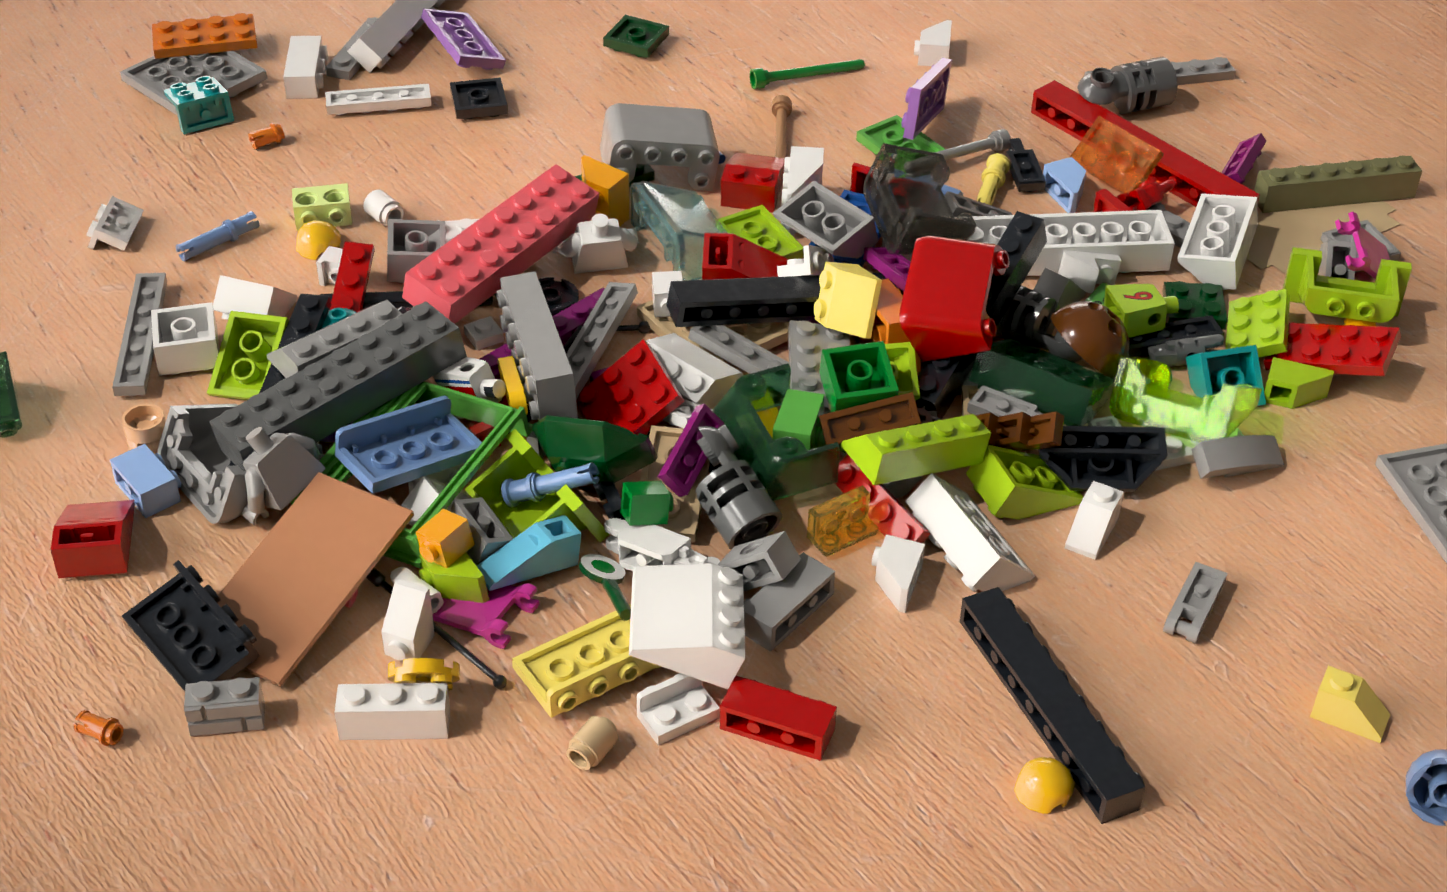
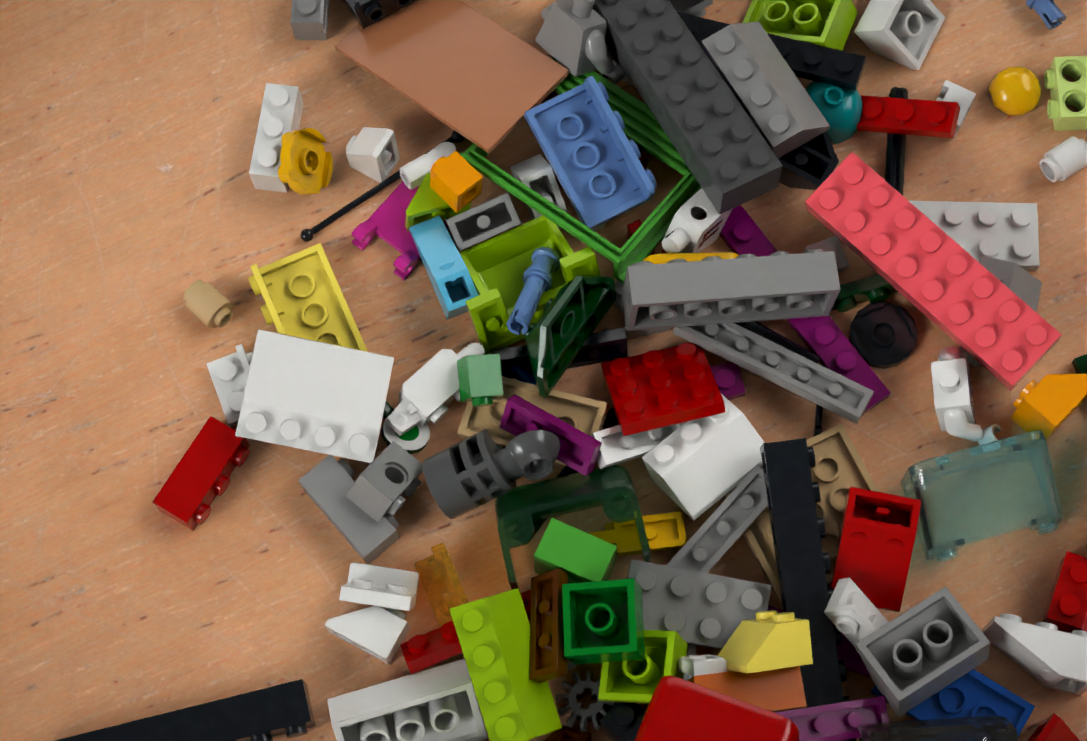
camera: 105 degrees right, 30 degrees up
light grey slope [387,219,446,283] -> none
piece [579,554,631,621] -> none
white brick [652,271,683,317] -> none
lime plate [714,205,804,260] -> none
yellow hair [1014,757,1075,814] -> none
none -> white bracket [339,562,420,611]
none -> white tile [678,654,727,676]

